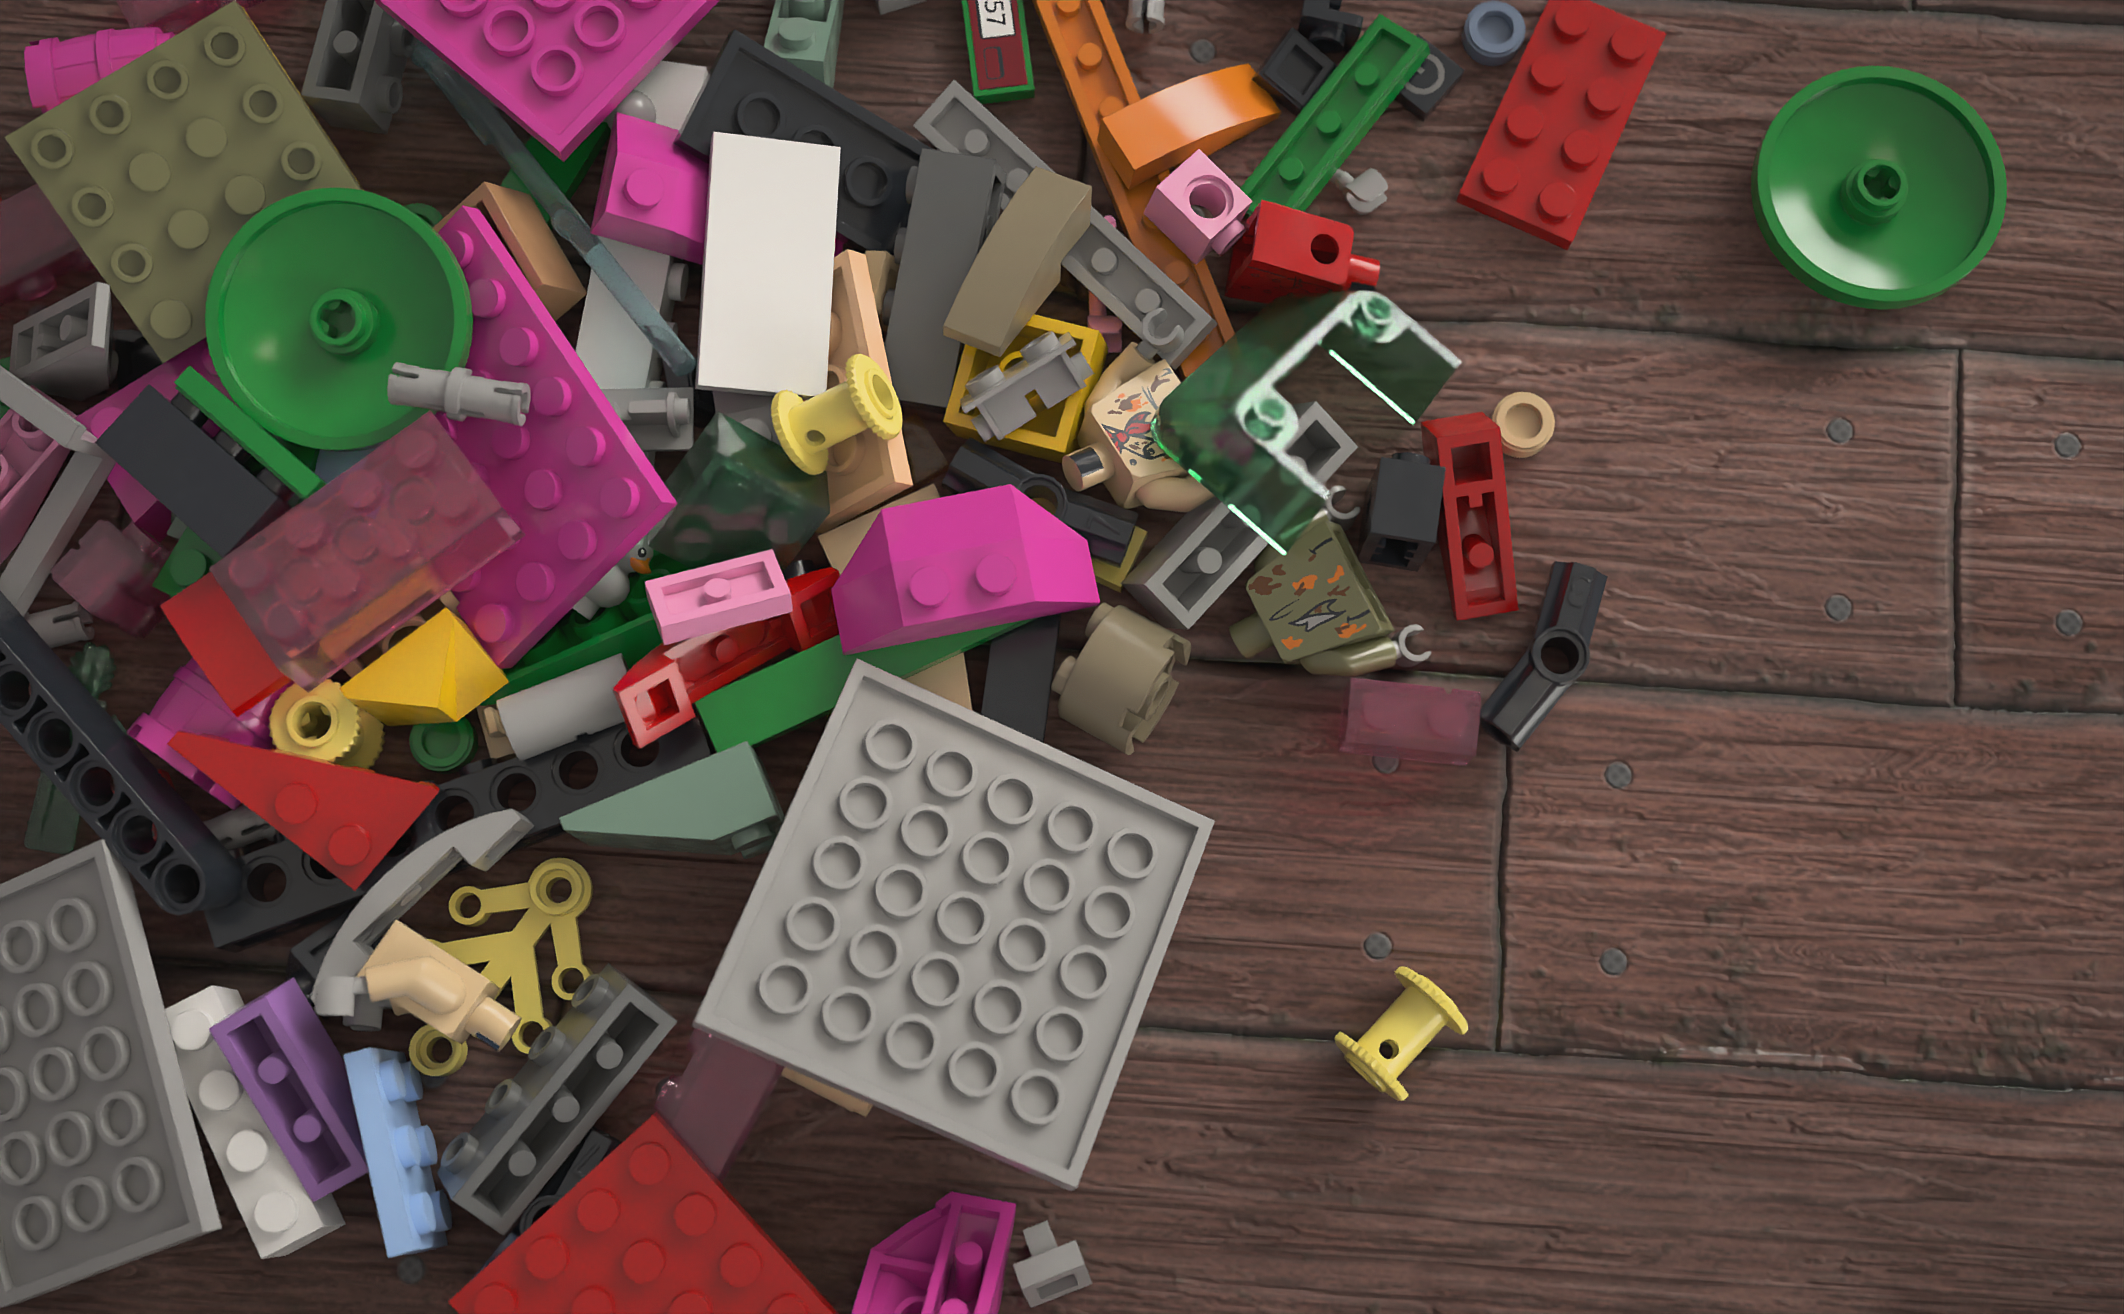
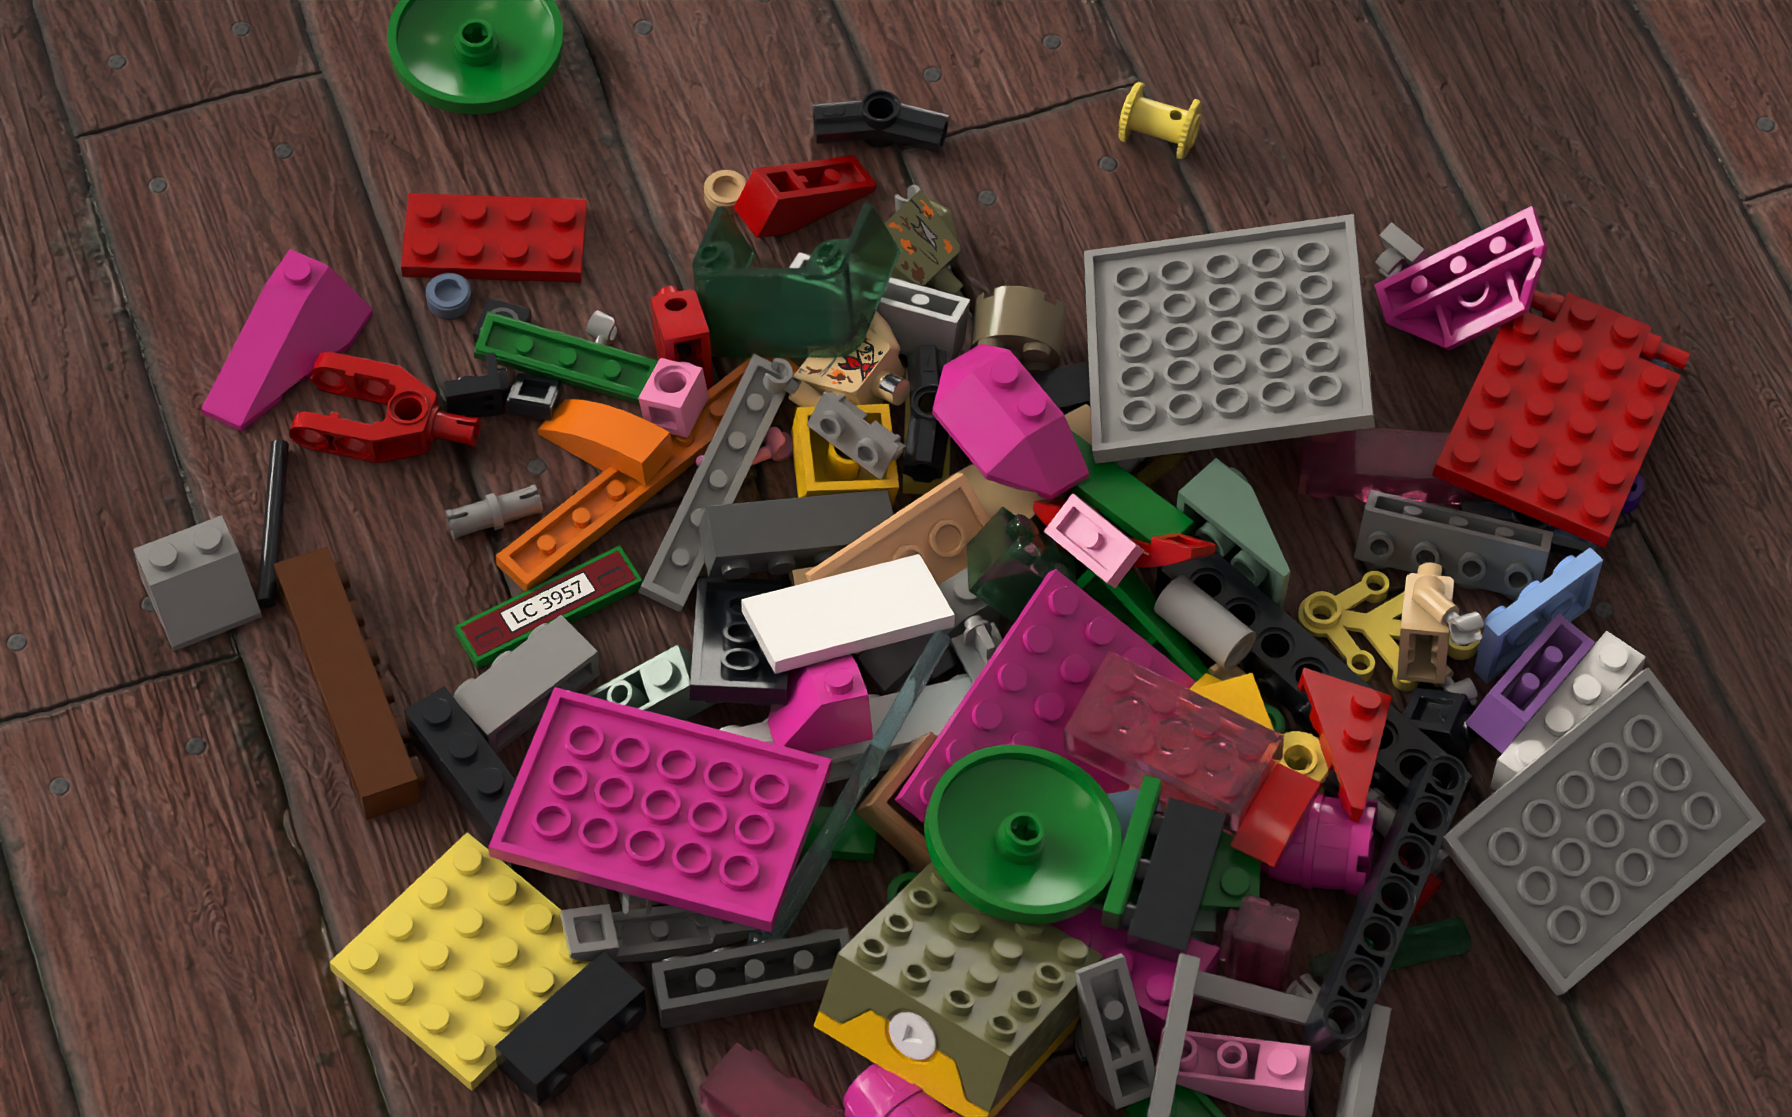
camera: 115 degrees left, 20 degrees down
light grey slope [311,809,534,1003] -> none
light grey pin [387,362,530,426] -> none
light yellow hose [771,354,902,475] -> none
dark tan slope [943,166,1092,357] -> none
clear pink brick [1338,678,1481,766] -> none
black brick [1356,452,1446,572] -> none

